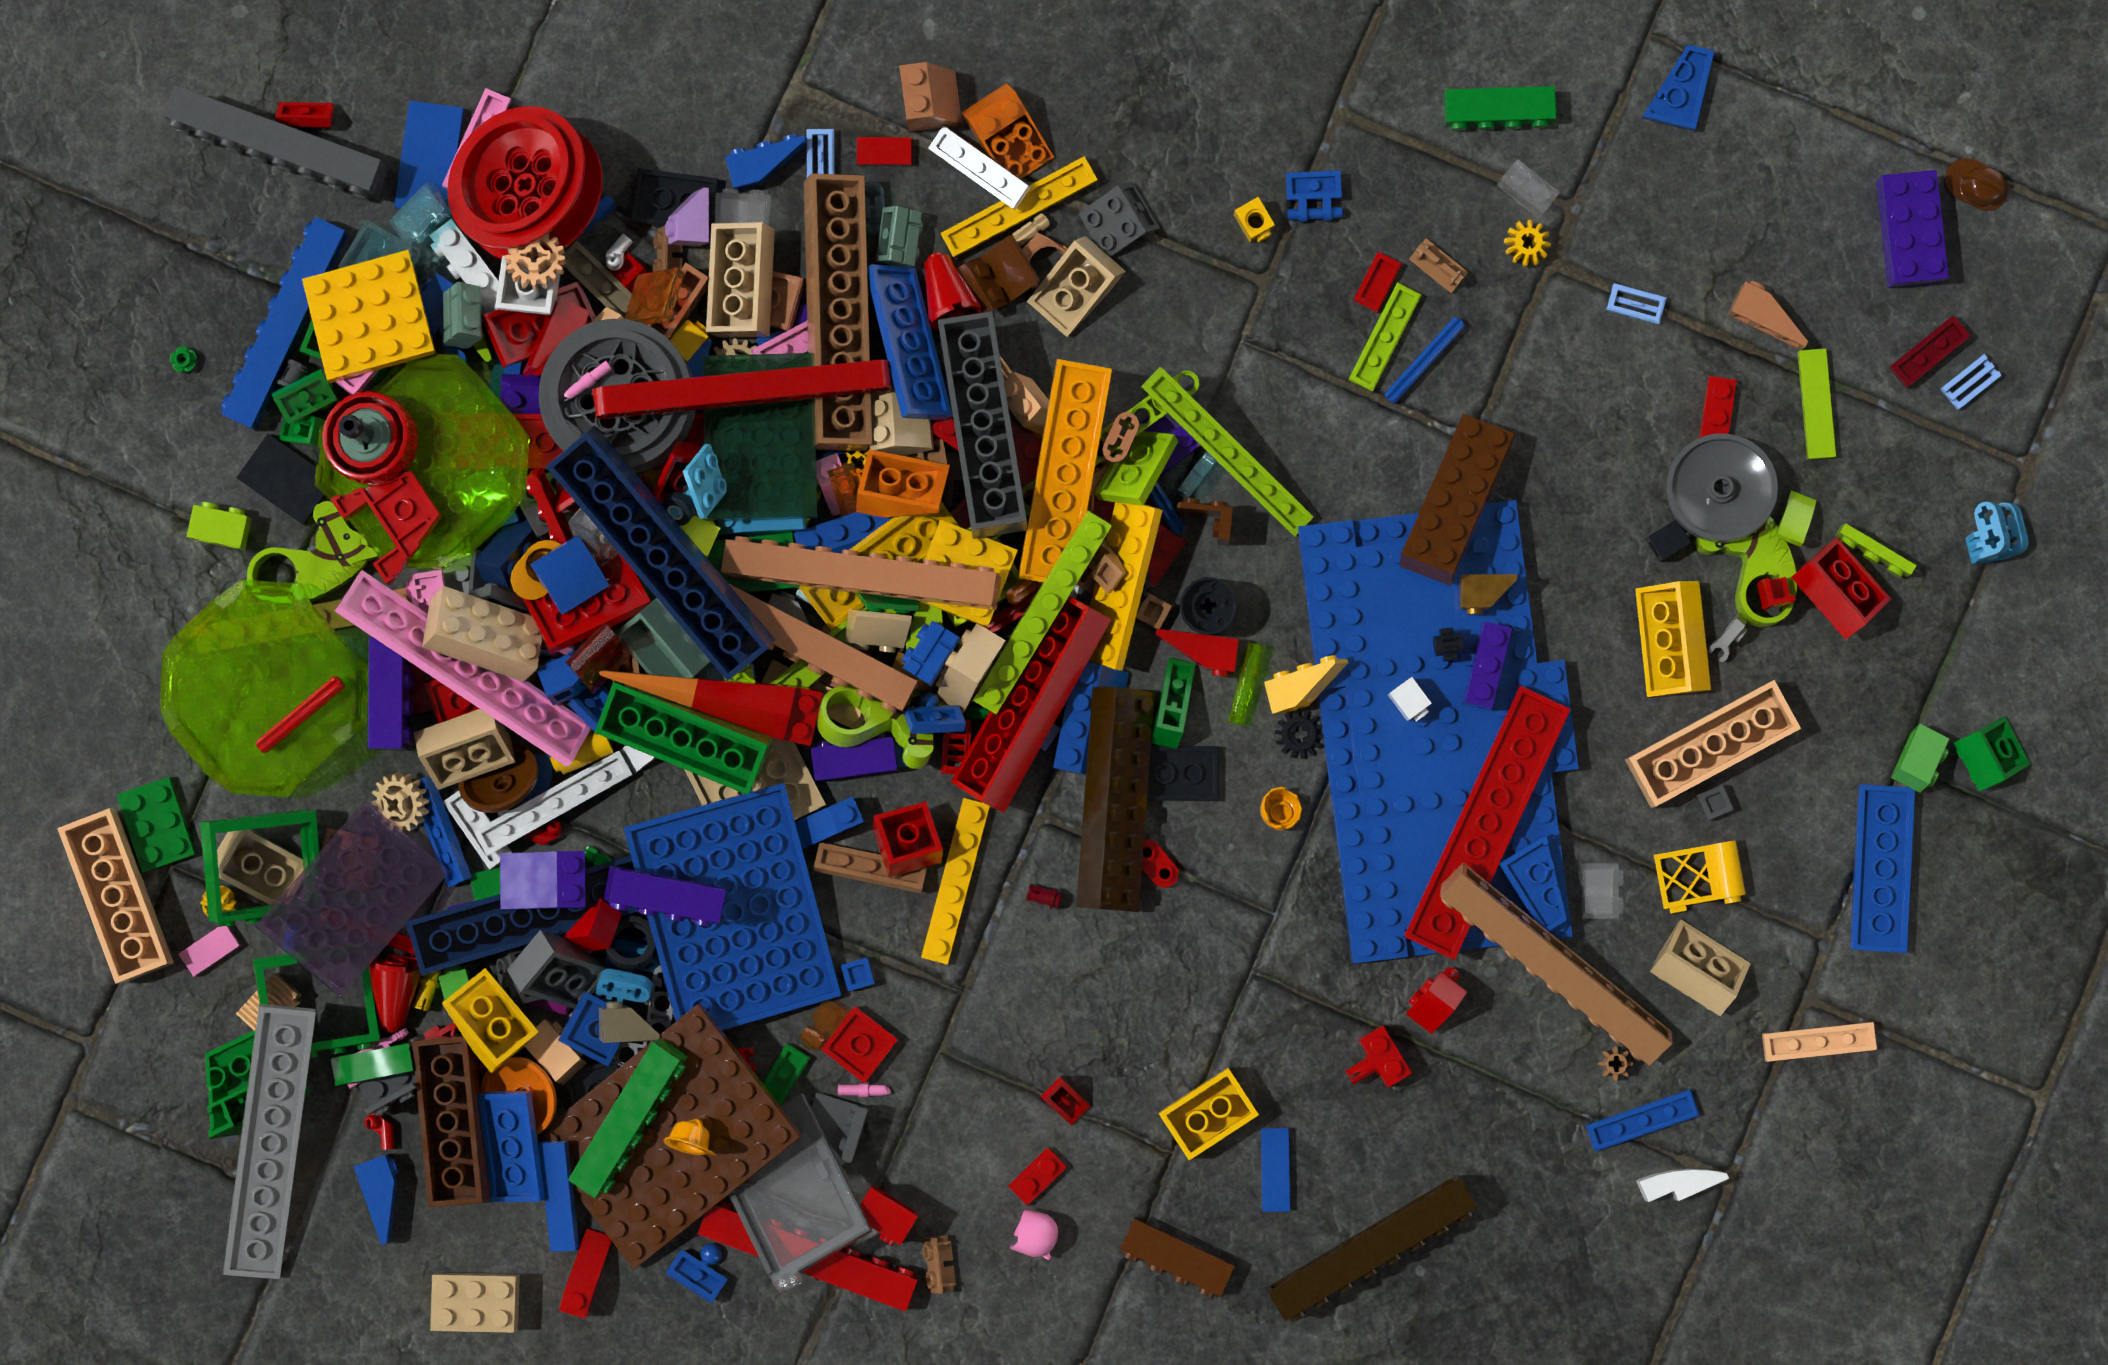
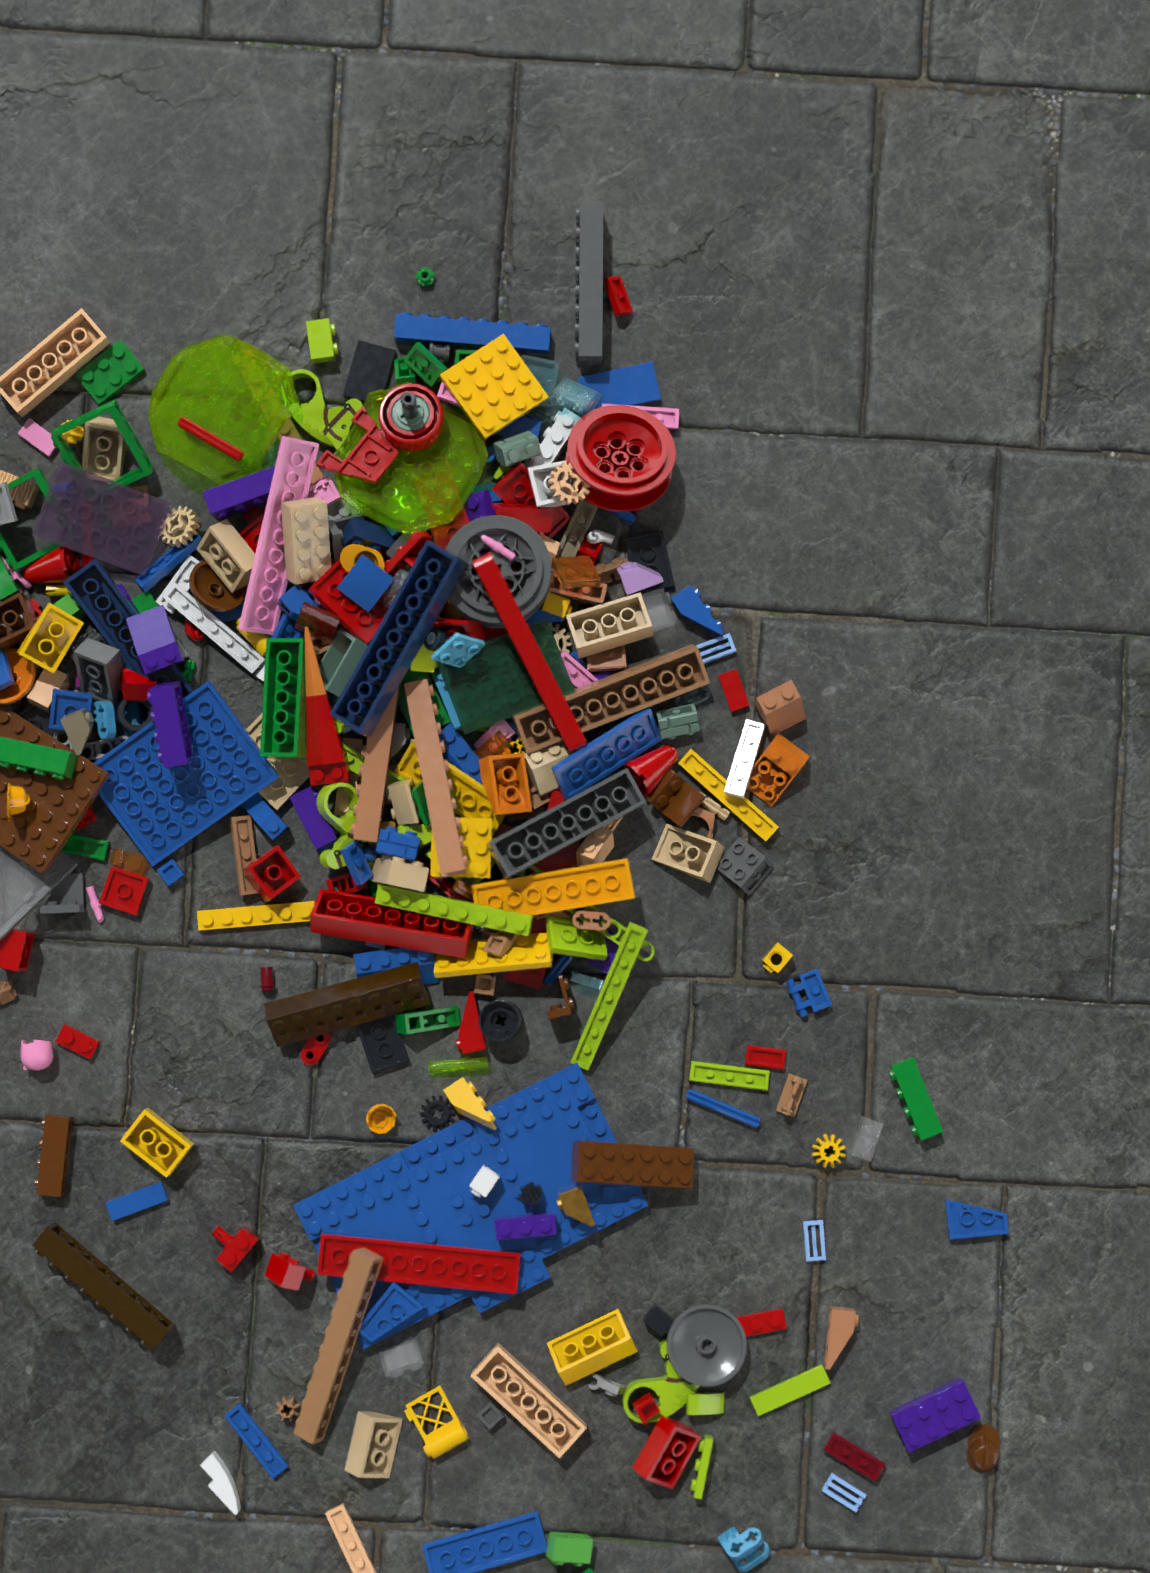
camera: 75 degrees right, 0 degrees up
red slope [1041,1076,1090,1126] -> none

